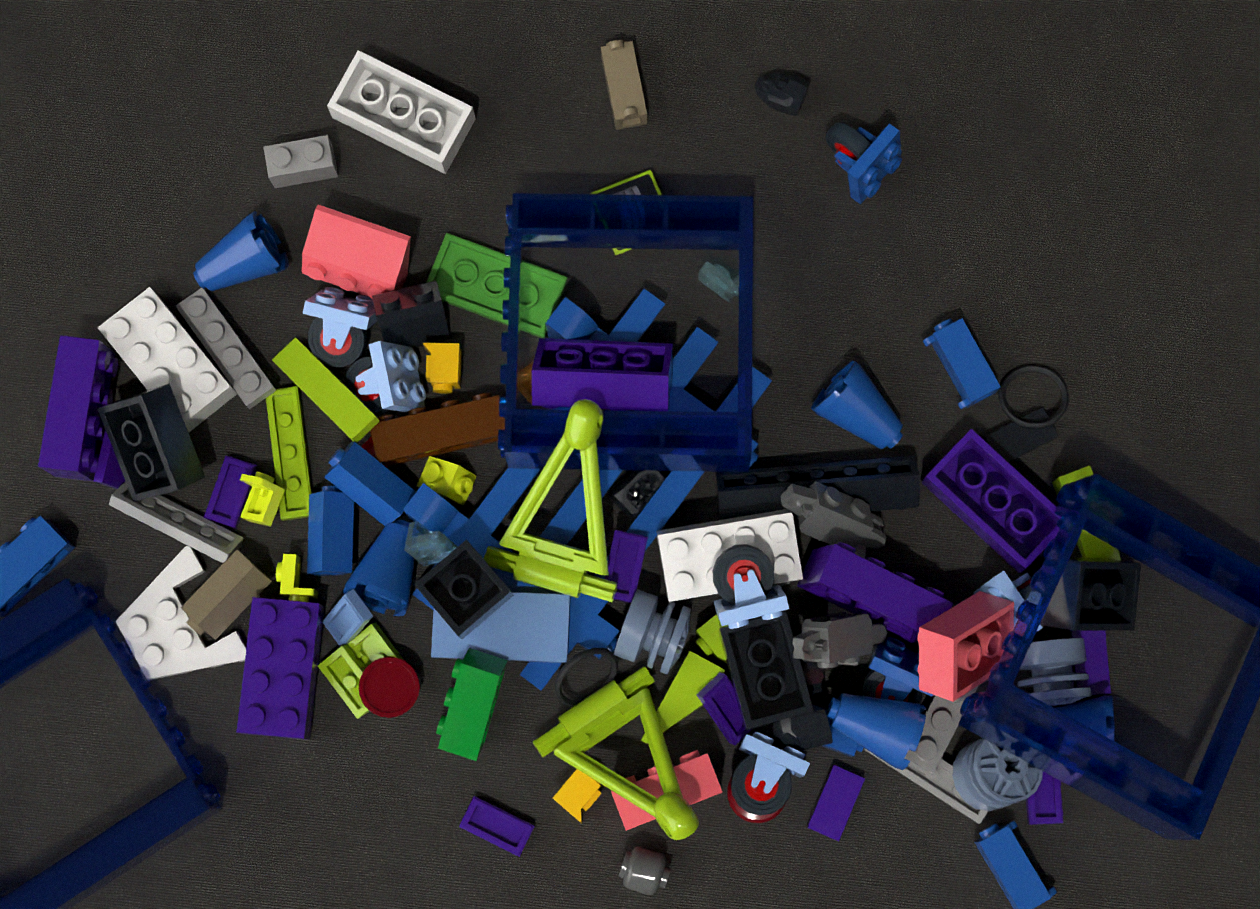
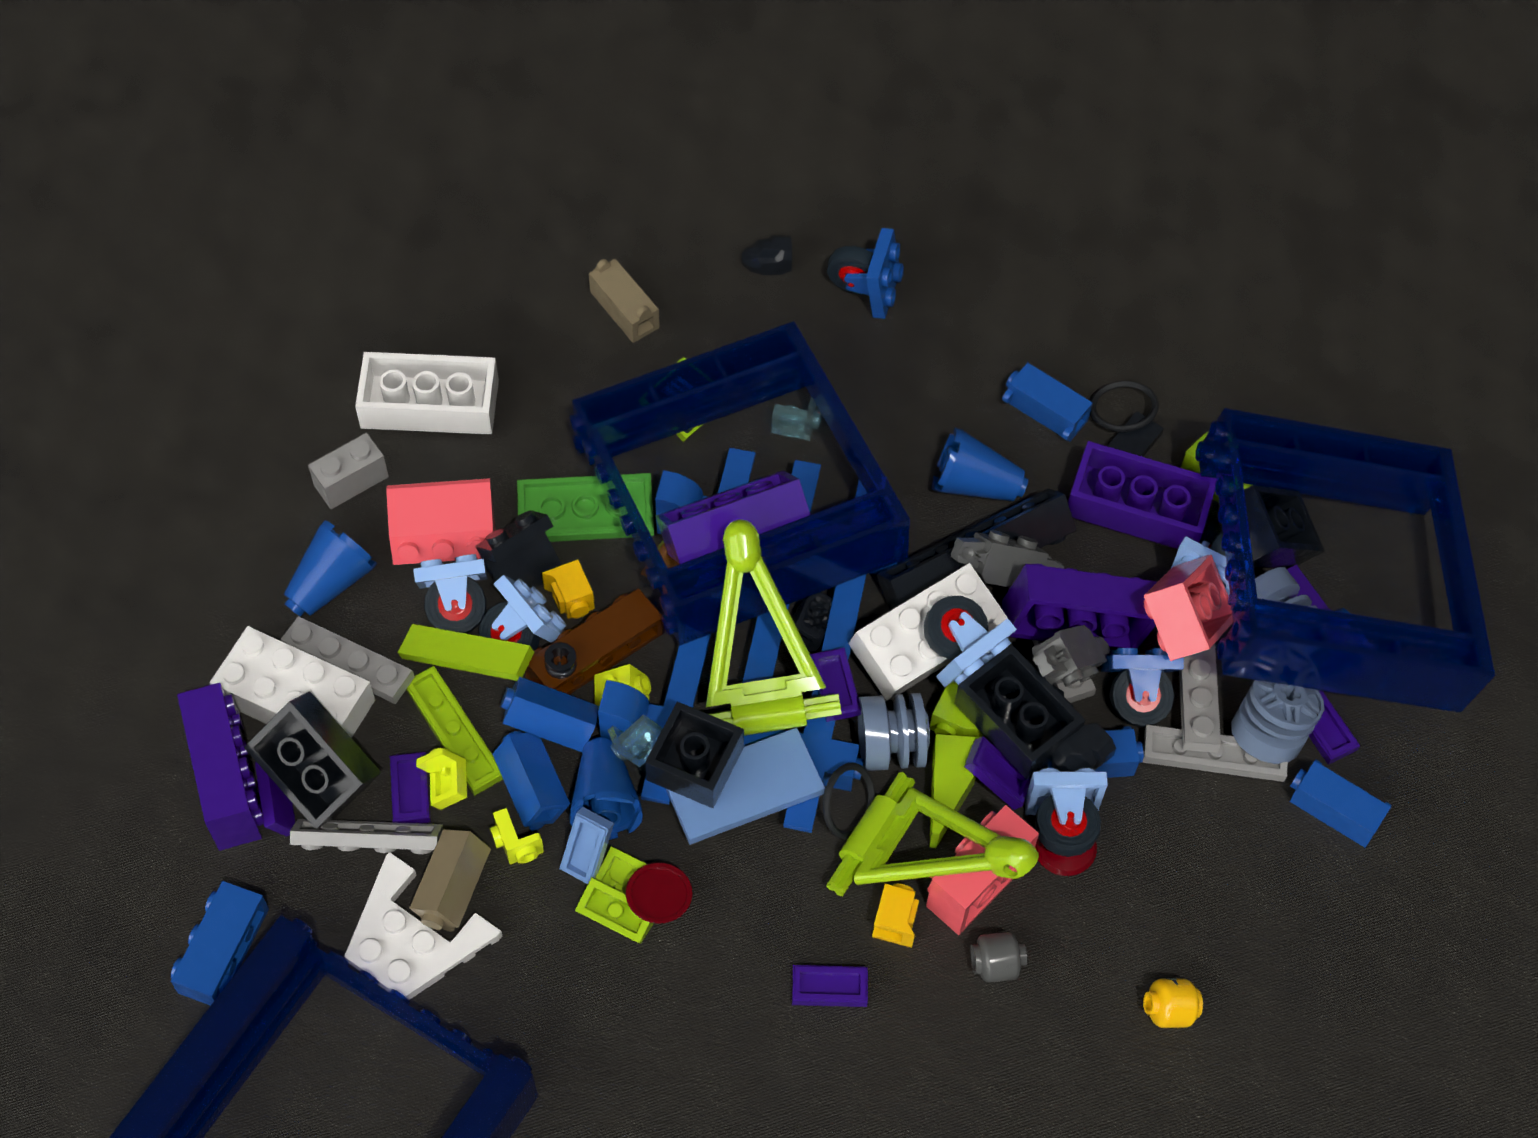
camera: 30 degrees left, 20 degrees down
dark purple brick [236,597,325,740] -> none
green brick [436,648,508,761] -> none
dark purple tile [807,765,865,841] -> none
blue cone [826,693,926,770] -> none
none -> black bush [544,642,577,679]

